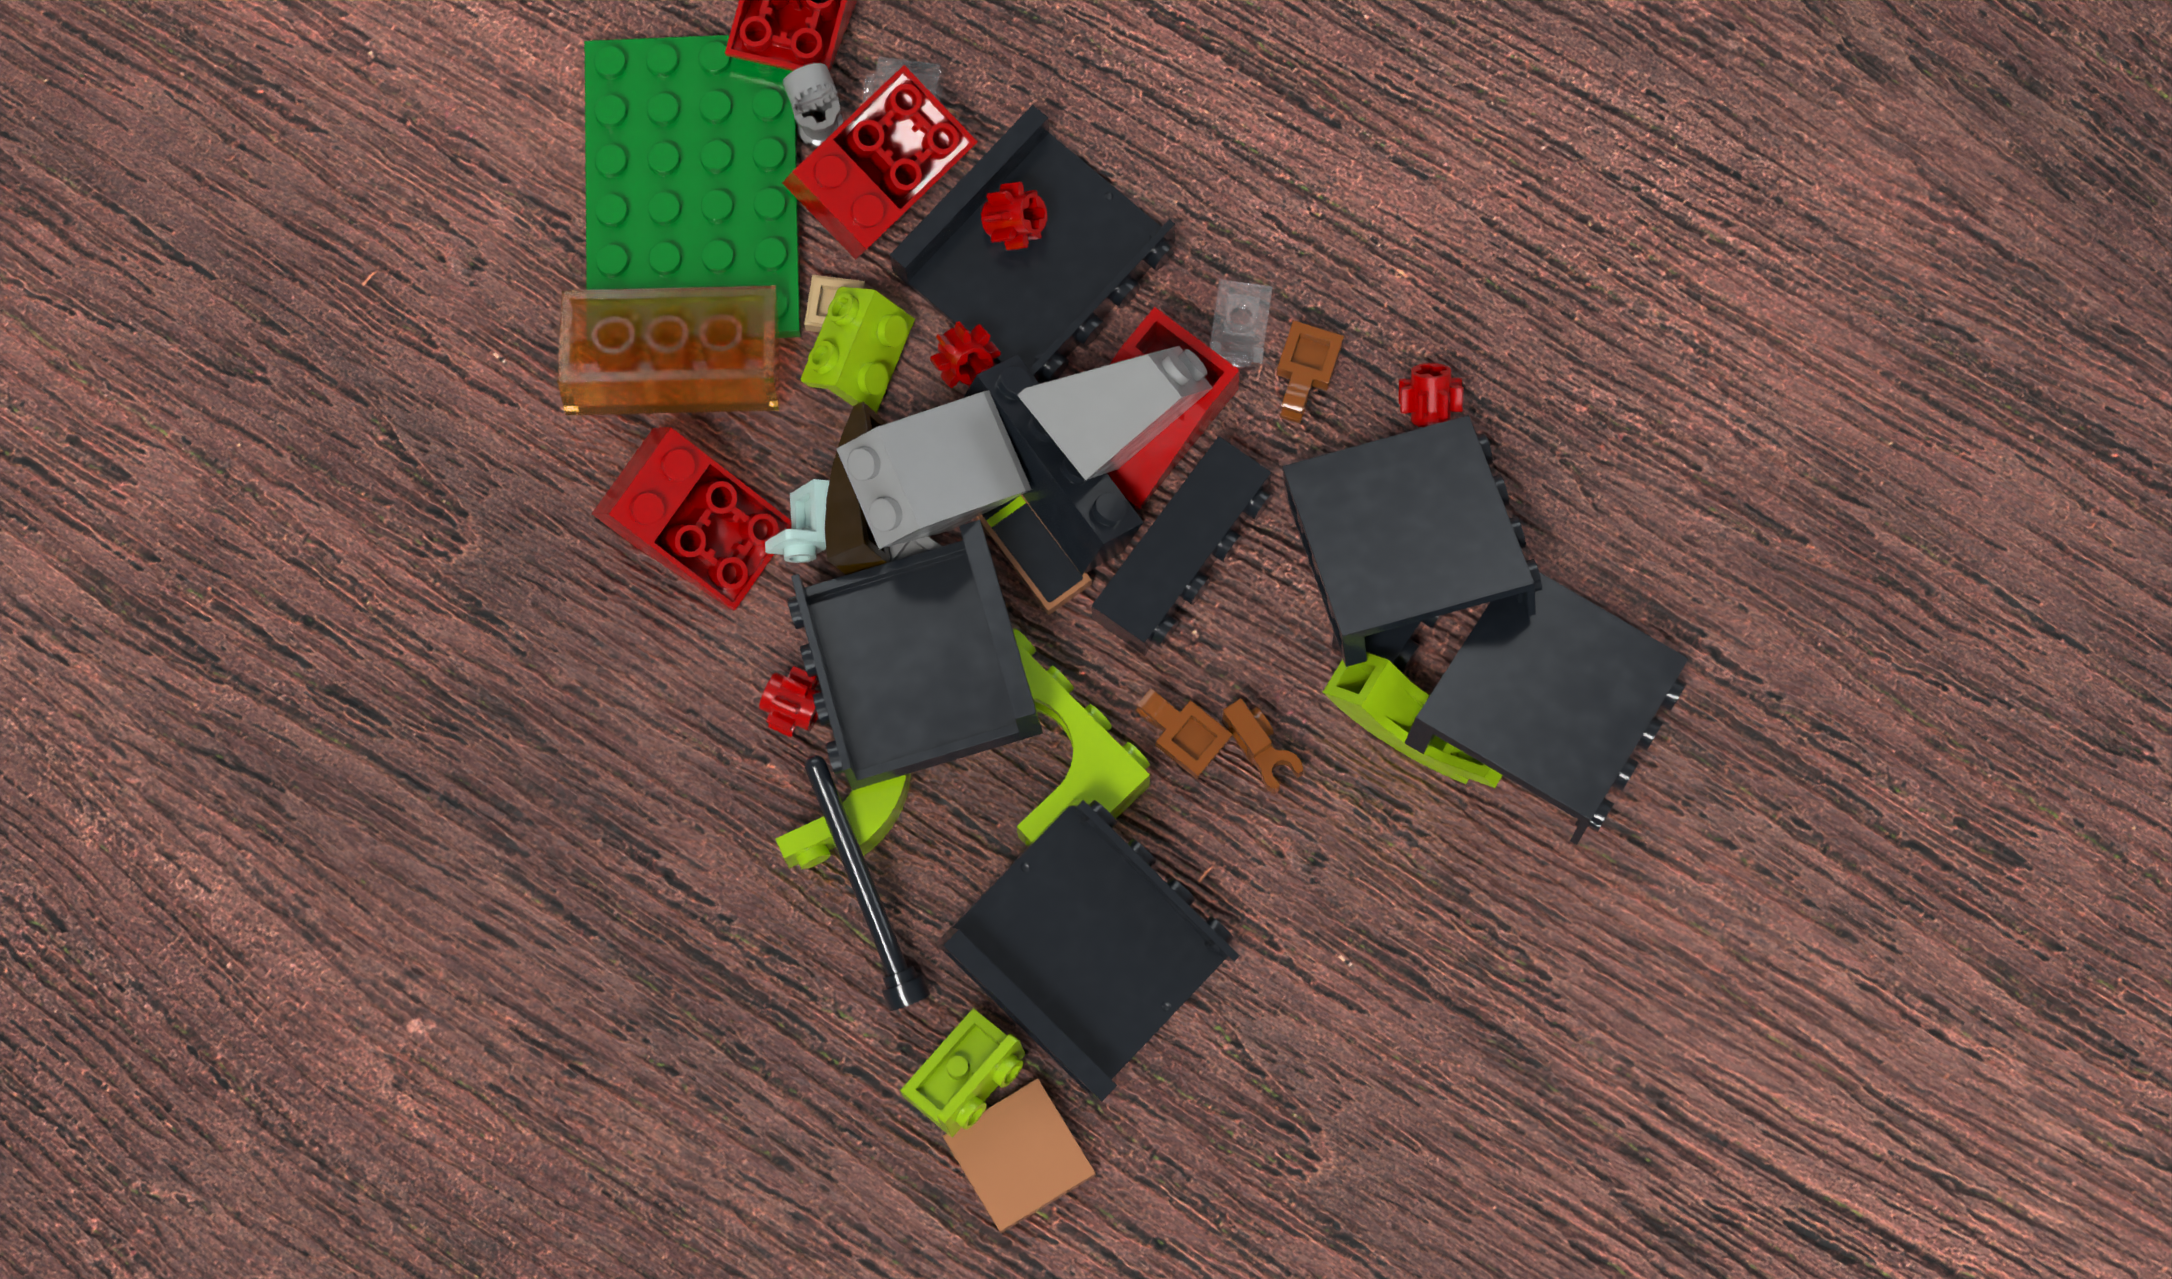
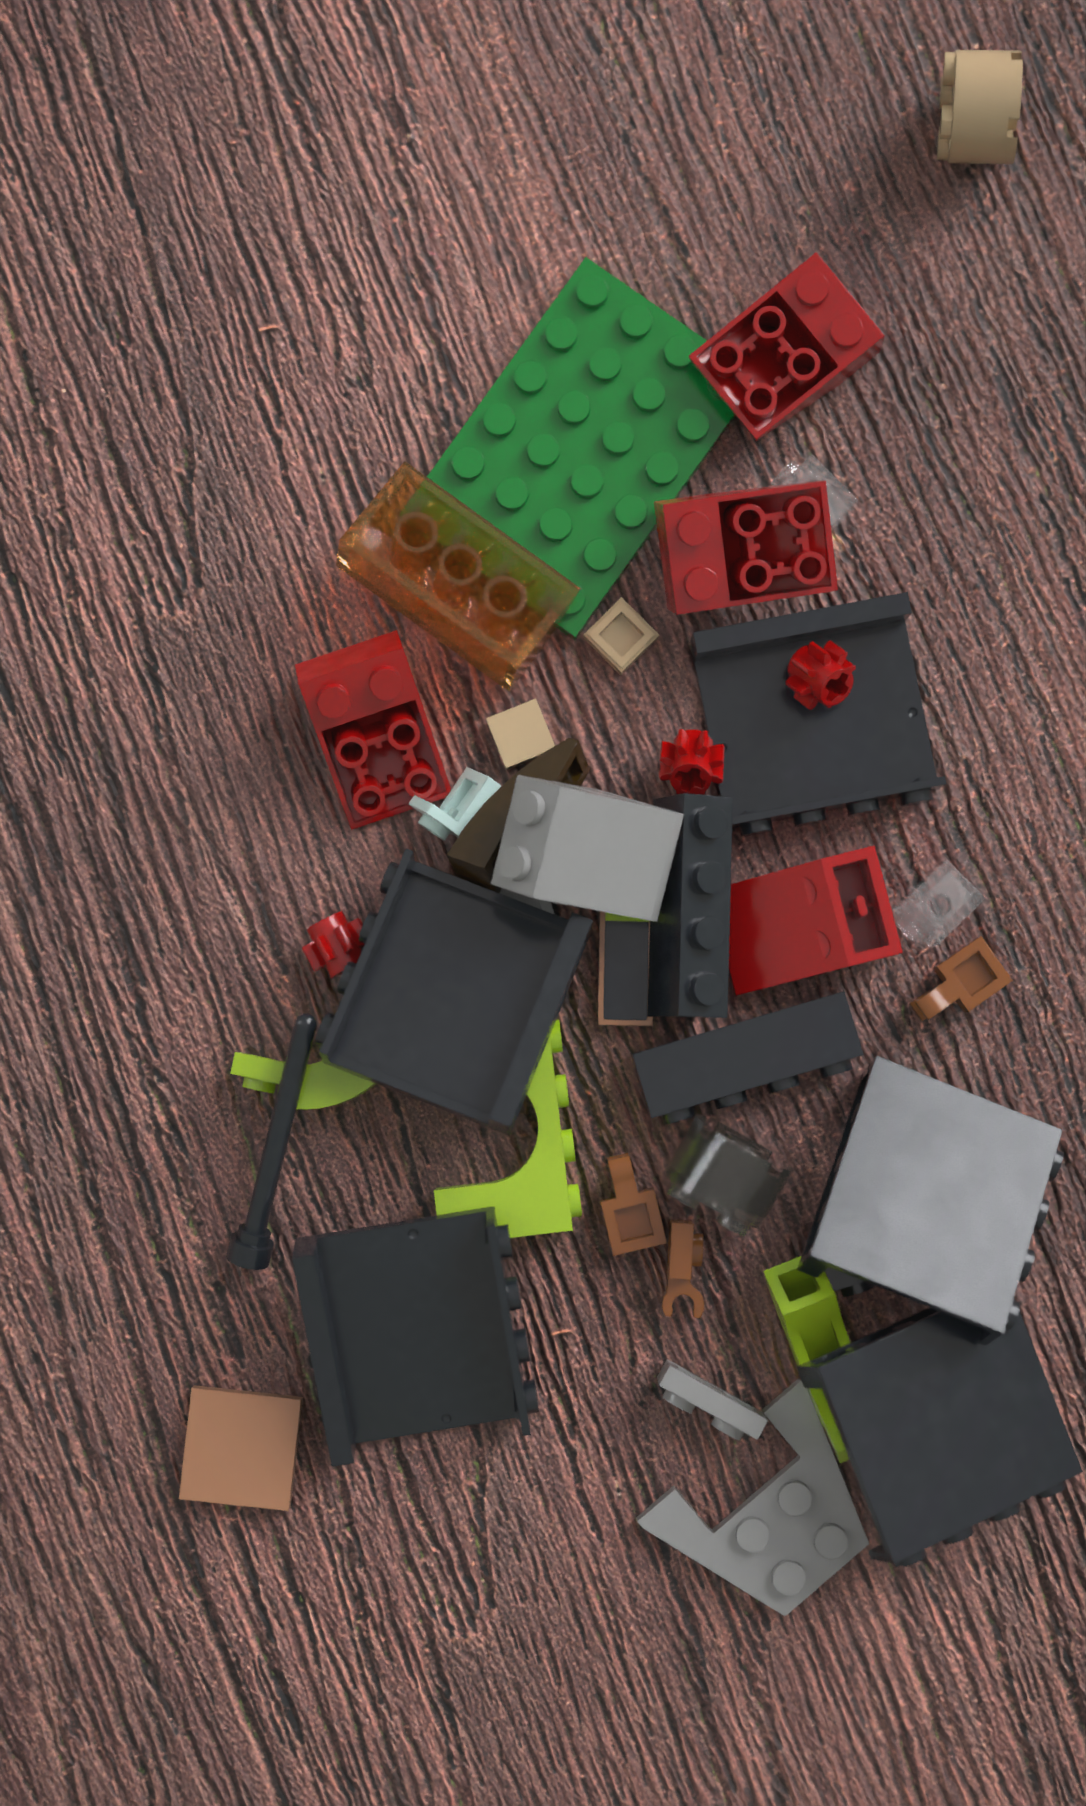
camera: 35 degrees right, 10 degrees up
light grey connector [783,63,843,148] -> none
lime bracket [801,287,915,413] -> none
lime bracket [900,1008,1025,1138] -> none
light grey slope [1018,346,1213,480] -> none
red gear [1399,363,1464,427] -> none
none -> tan tile [486,699,555,770]
none -> light grey wing [636,1378,869,1616]
none -> light grey plate [657,1359,768,1441]
none -> clear smoke brick [664,1114,794,1236]

